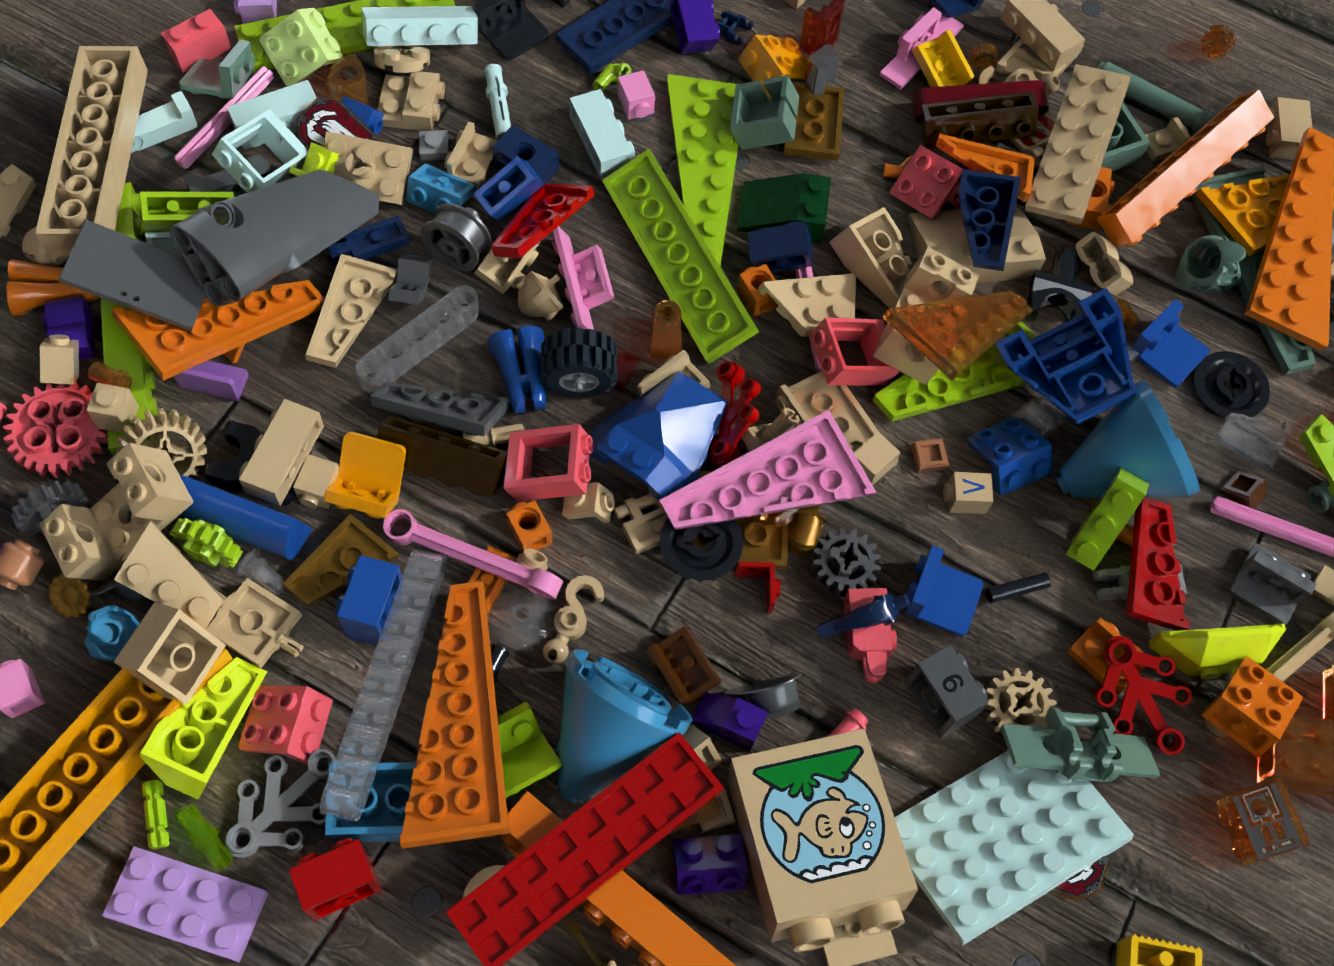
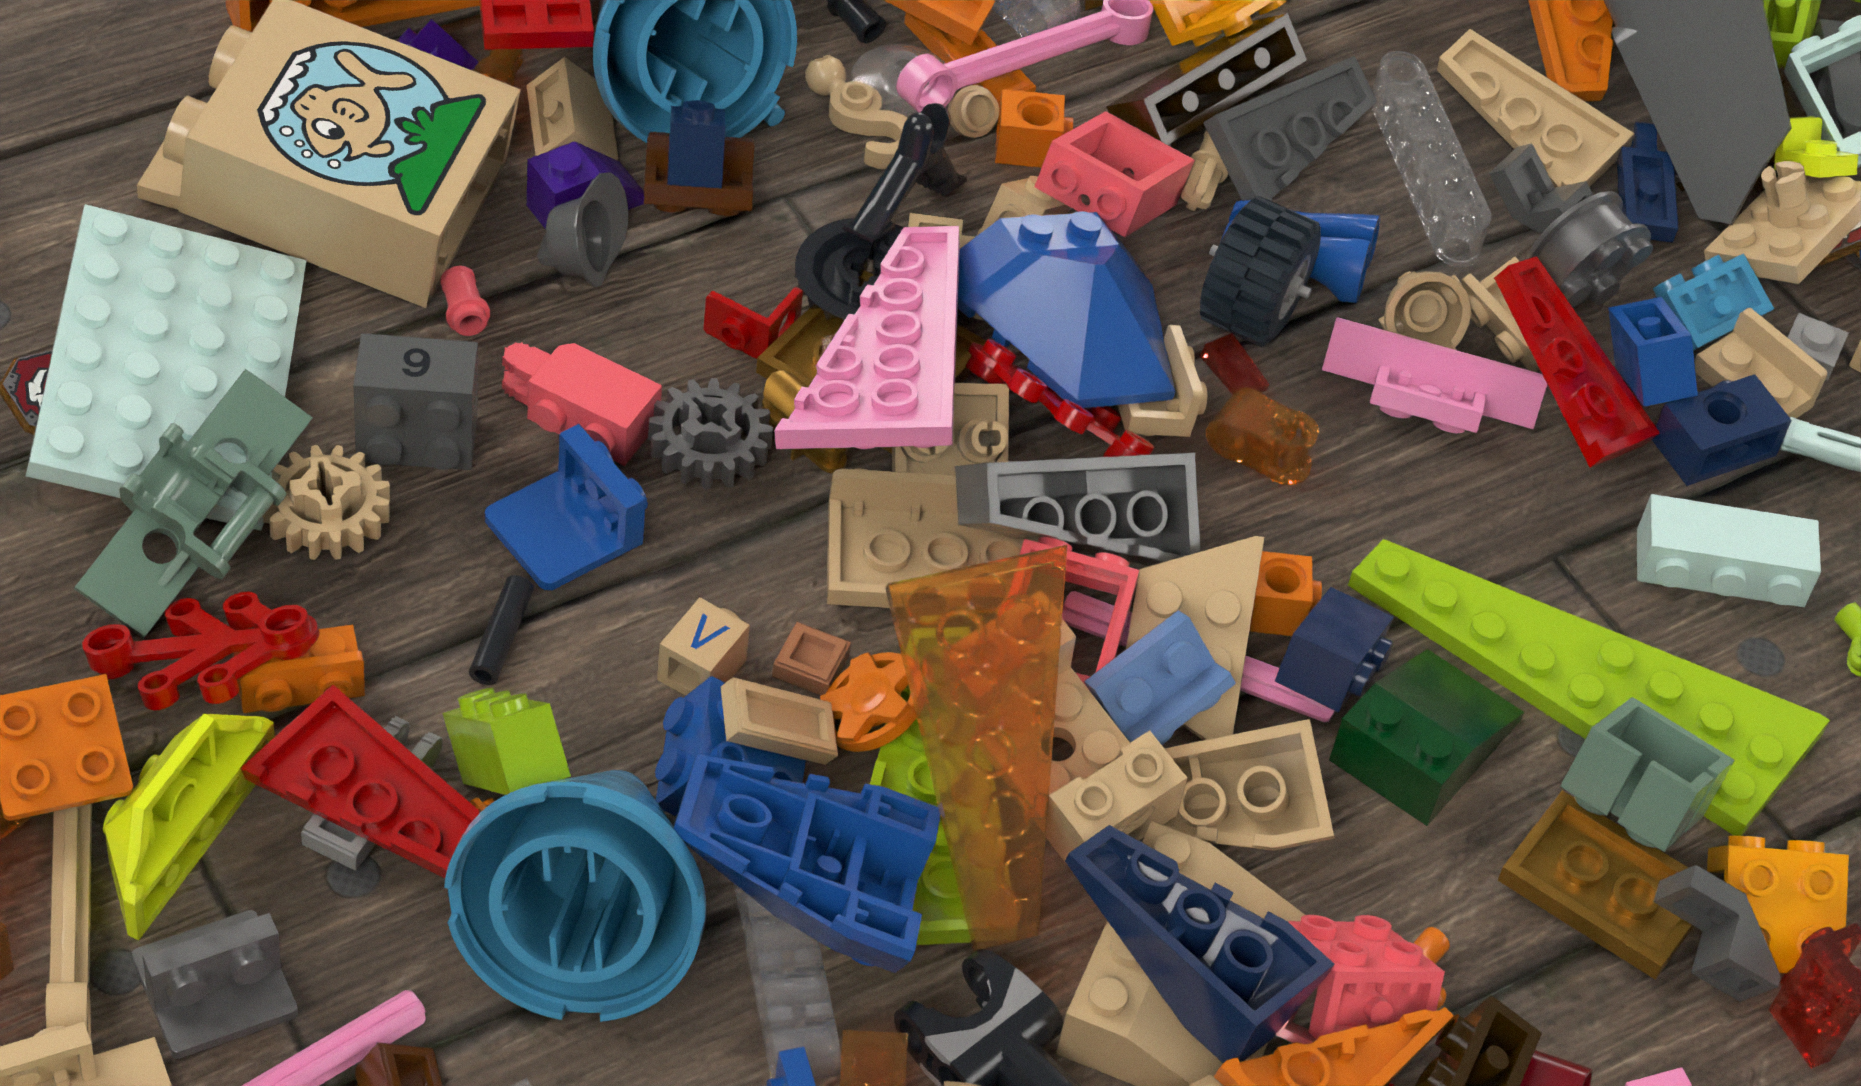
camera: 120 degrees right, 15 degrees down
lime plate [602,149,759,364] -> none
bright pink brick [617,70,655,120] -> none
dark blue animal [816,592,910,638] -> none
tan brick [854,432,901,485] -> none
none -> dark blue brick [667,100,726,188]
none -> tan tile [721,677,838,765]
none -> orange wheel [820,652,927,752]
none -> black piece [842,103,967,244]
none -> dark grey wedge [955,453,1201,566]
none -> medium blue bracket [1084,610,1235,745]

